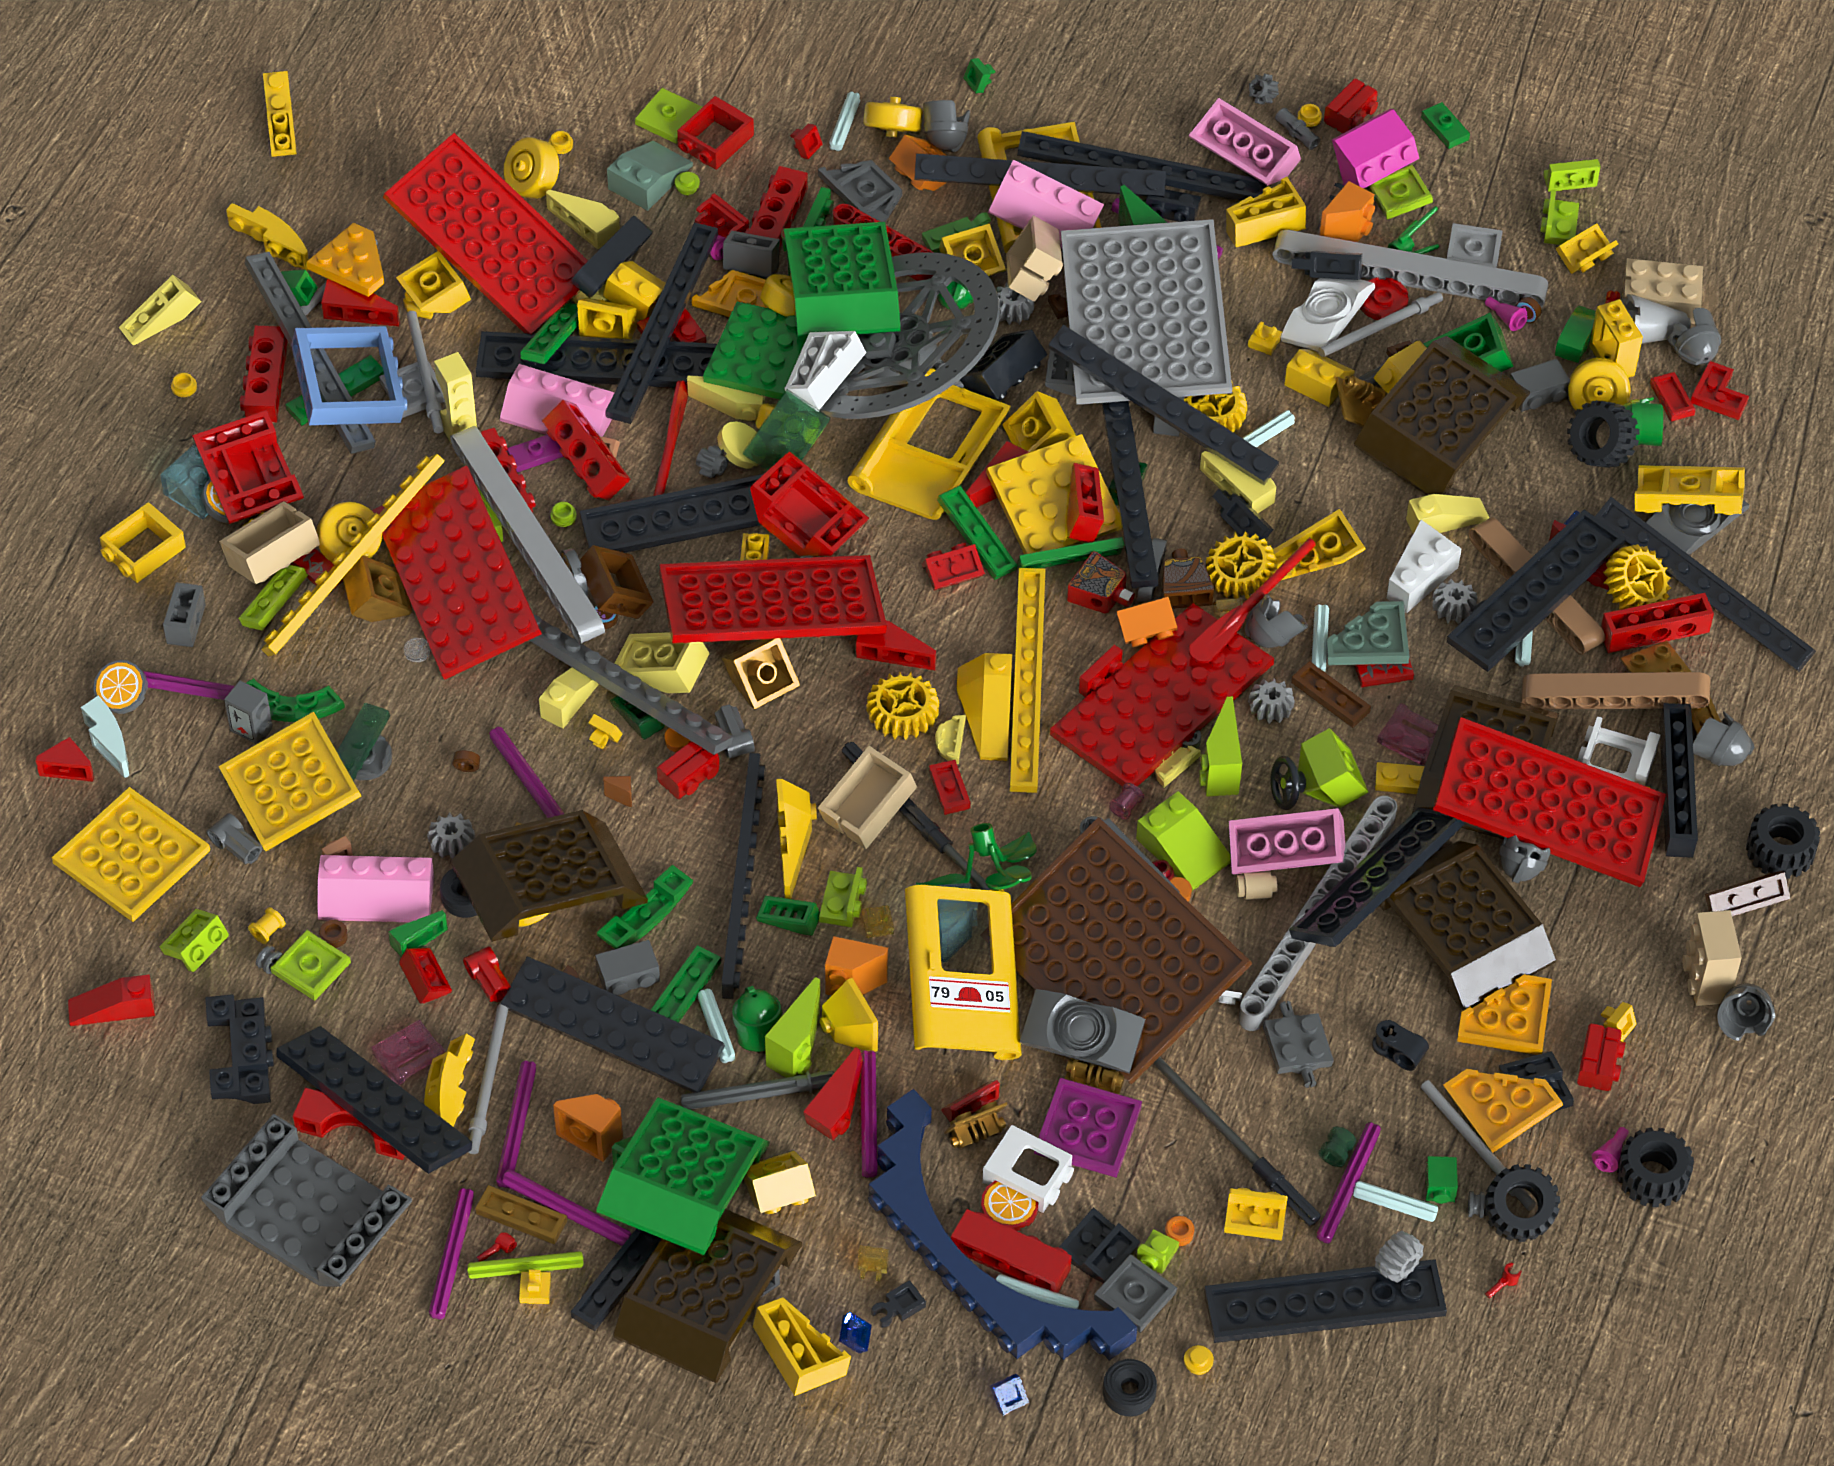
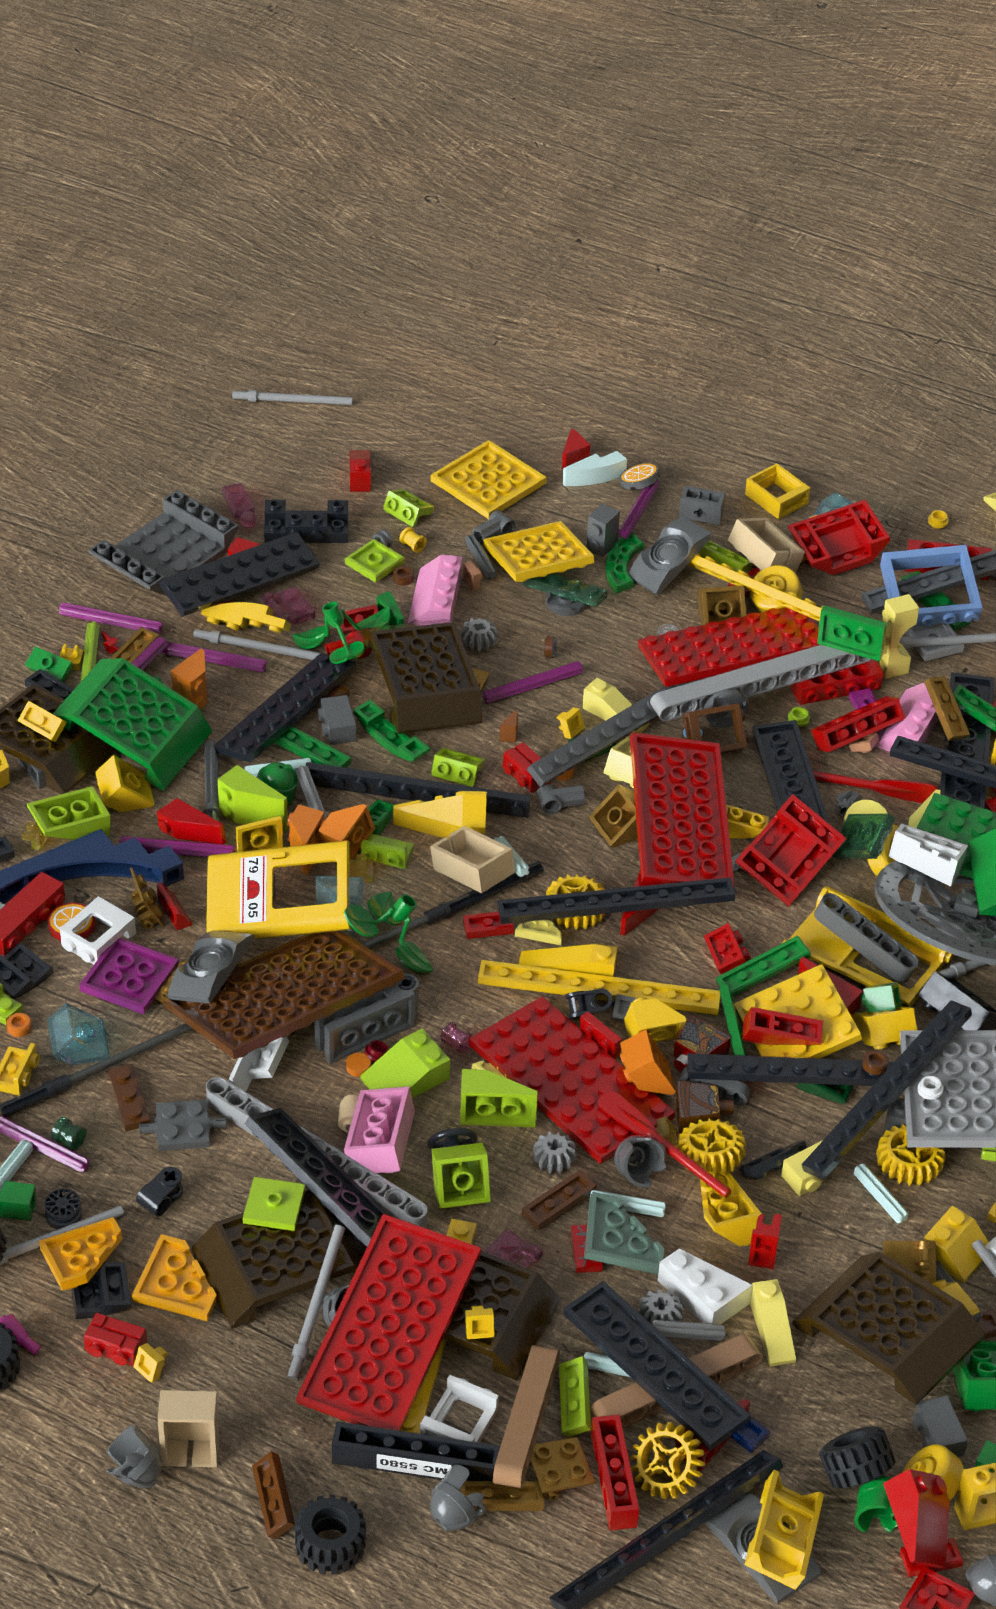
camera: 95 degrees right, 10 degrees down
none -> yellow plate [18,701,67,742]
none -> green plate [25,646,74,683]
none -> lime slope [27,786,110,840]
none -> black wheel [44,1188,82,1229]
none -> clear light blue slope [47,1003,110,1065]
none -> reddish brown plate [108,1064,150,1131]
none -> clear pink plate [222,483,257,527]
none -> lime plate [243,1177,305,1231]
none -> light grey bar [287,1225,345,1380]
none -> green plant [292,601,391,664]
none -> light grey axle [296,766,327,819]
none -> orange slope [318,804,375,864]
none -> lime bracket [431,748,485,787]
none -> dark grey axle [465,534,497,579]
none -> yellow tile [465,1306,494,1339]
none -> light aqua axle [493,836,530,877]
none -> black plate [497,877,736,924]
none -> lime plate [559,1356,591,1438]
none -> black piece [565,989,613,1019]
none -> dark grey plate [611,994,638,1022]
none -> yellow slope [624,997,686,1042]
none -> dark grey slope [629,516,713,596]
none -> light grey axle [651,1320,726,1341]
none -> red hinge [748,1214,782,1270]
none -> dark grey beam [814,893,918,983]
none -> green plate [817,605,887,662]
none -> brick [862,982,902,1013]
none -> reddish brown tile [862,1050,889,1075]
none -> red slope [883,1469,950,1569]
none -> white plate [918,1076,943,1099]
none -> pearl gold plate [924,676,970,741]

